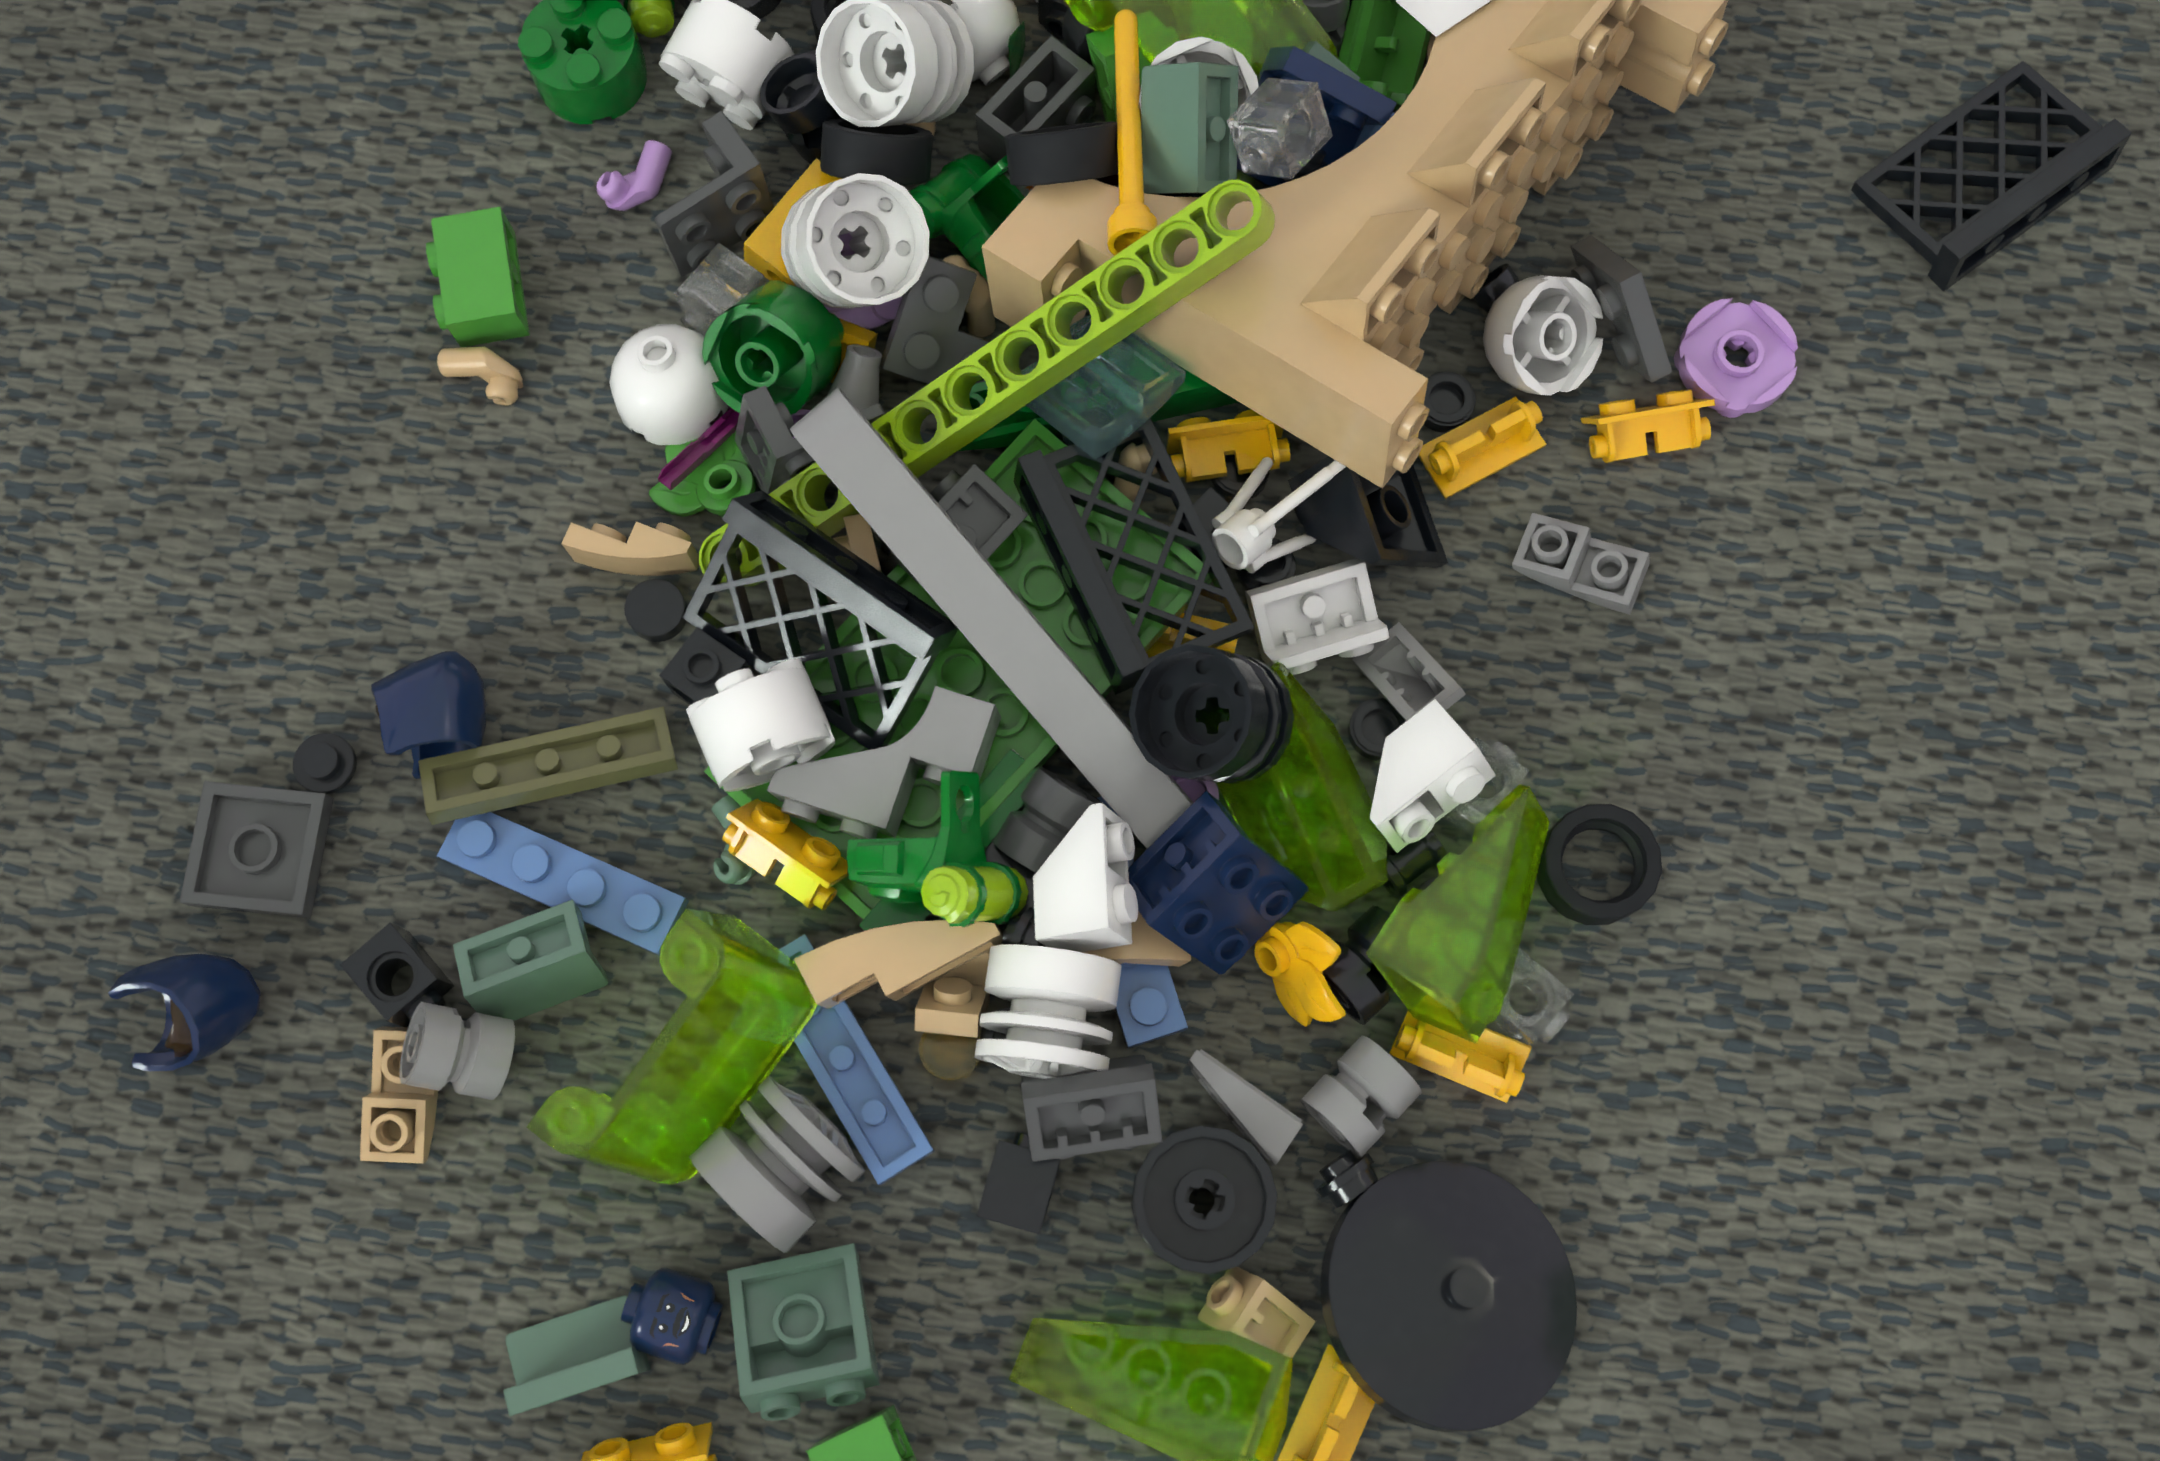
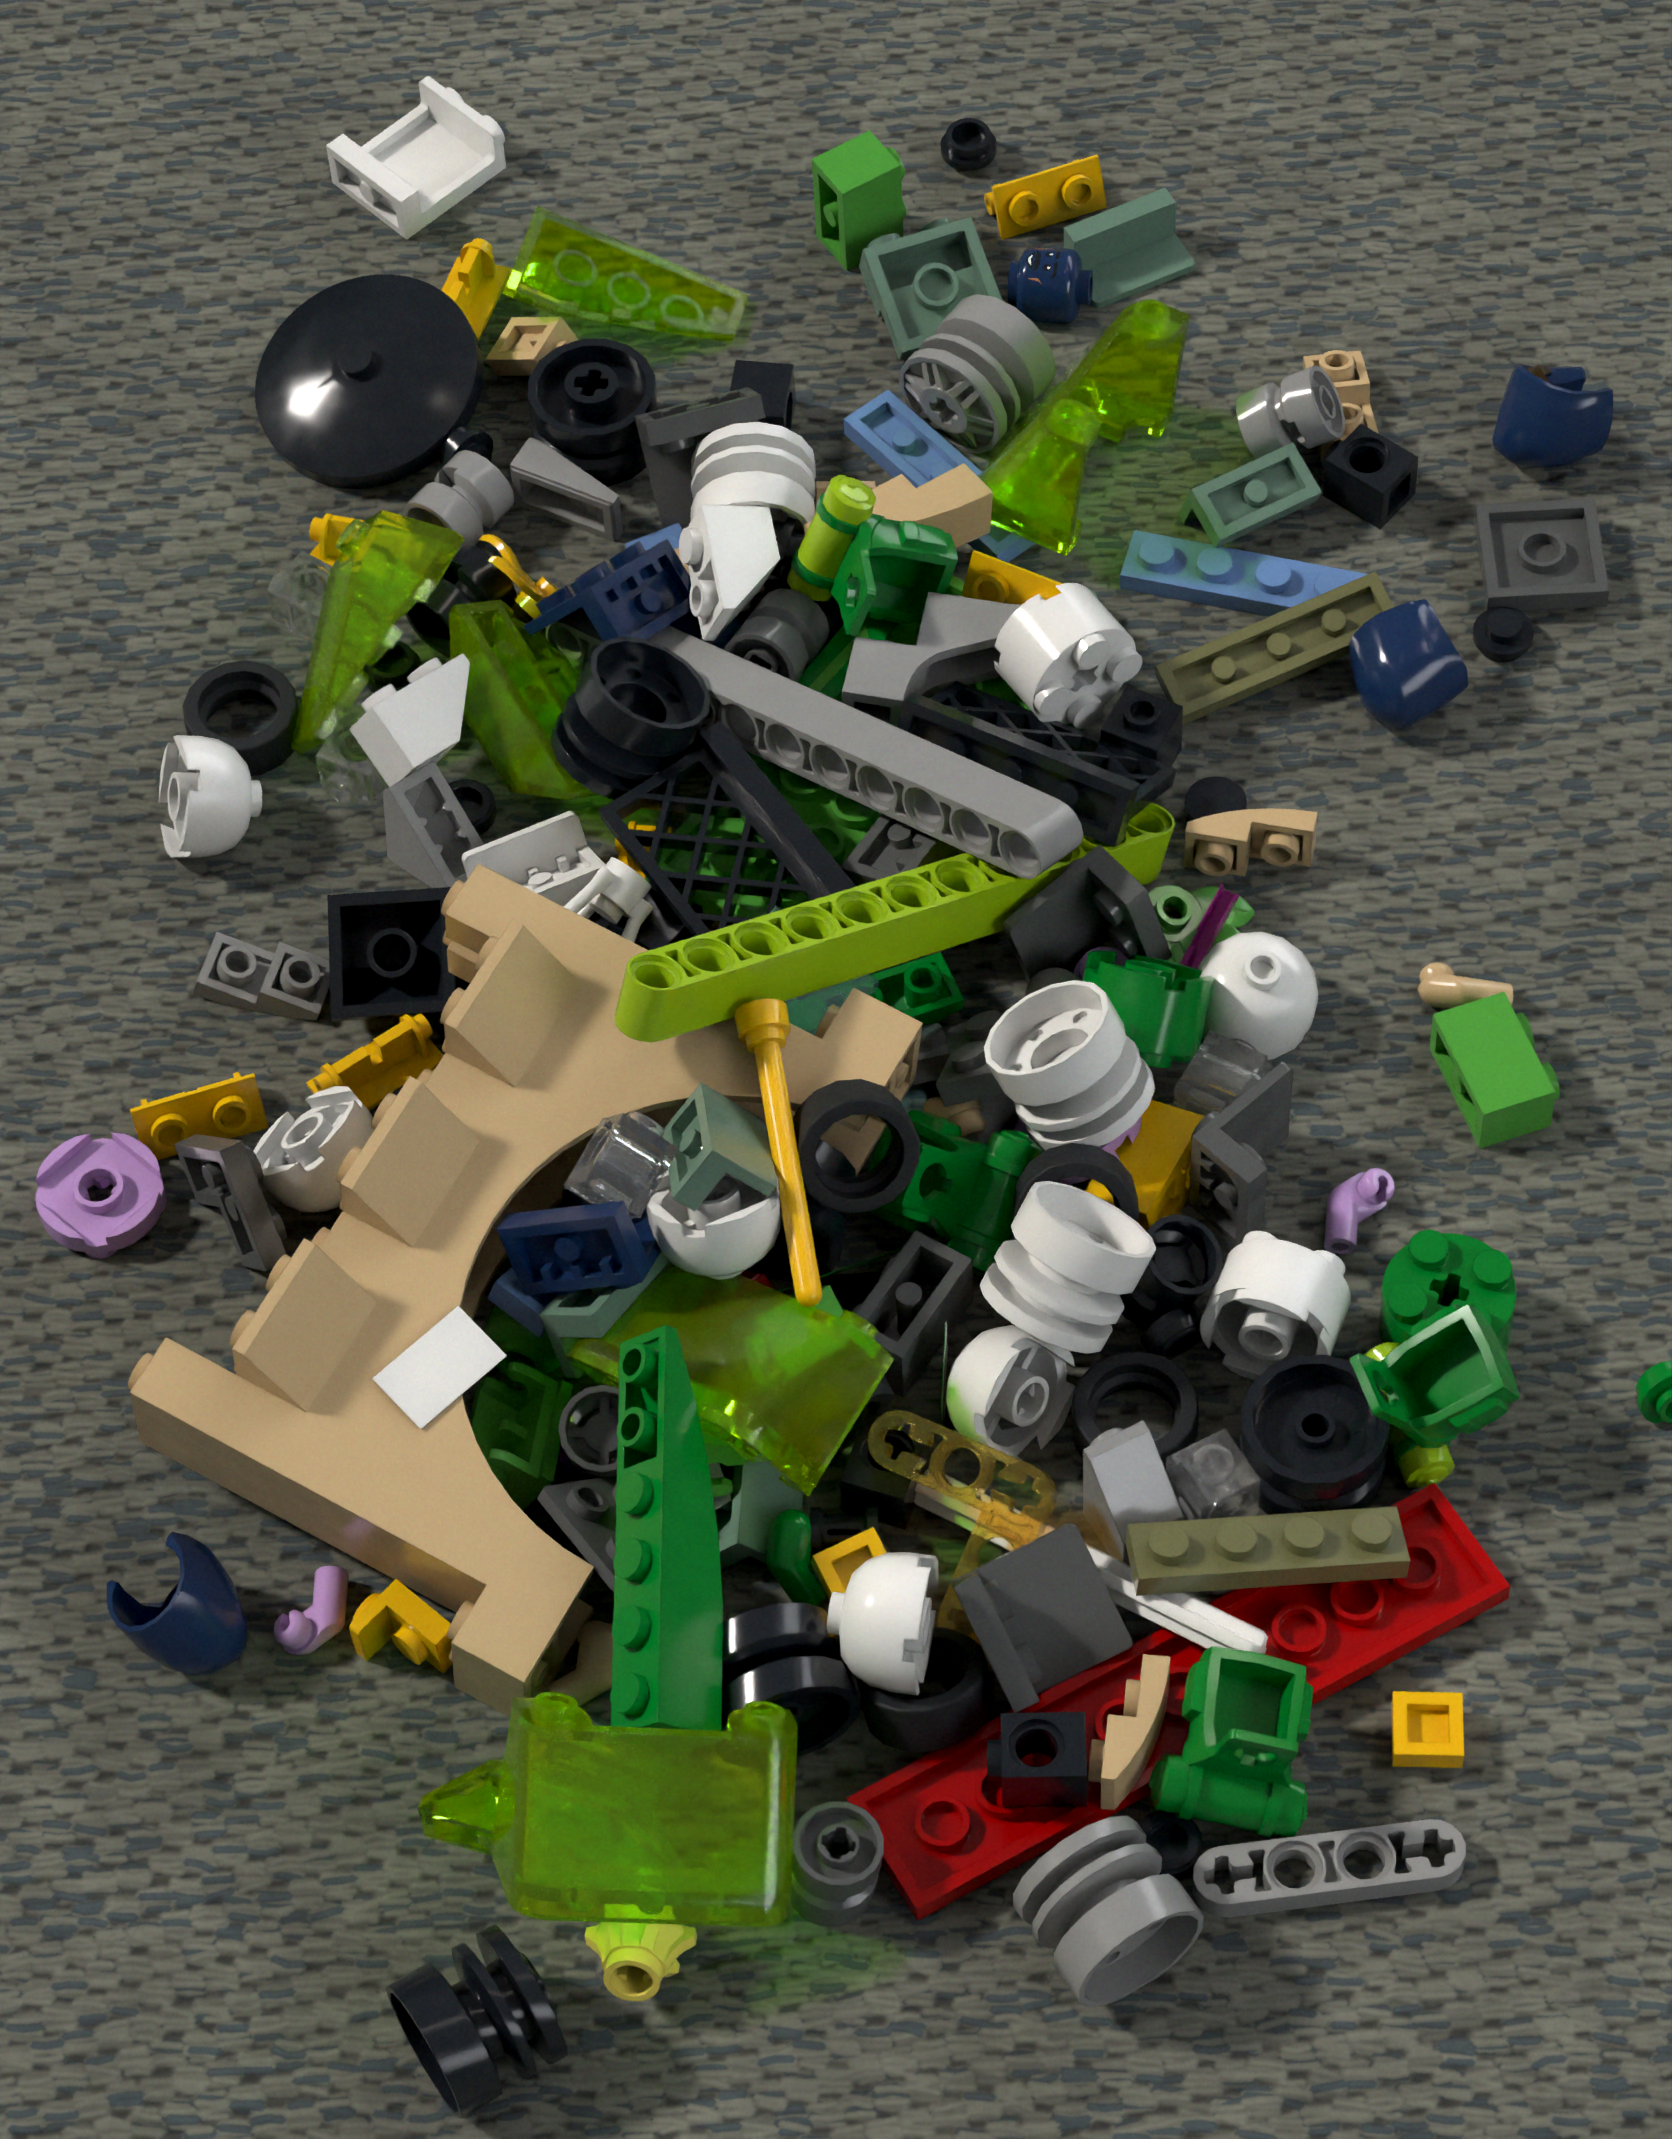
camera: 175 degrees right, 20 degrees down
none -> white cylinder [159,735,262,858]
none -> black slope [327,887,458,1021]

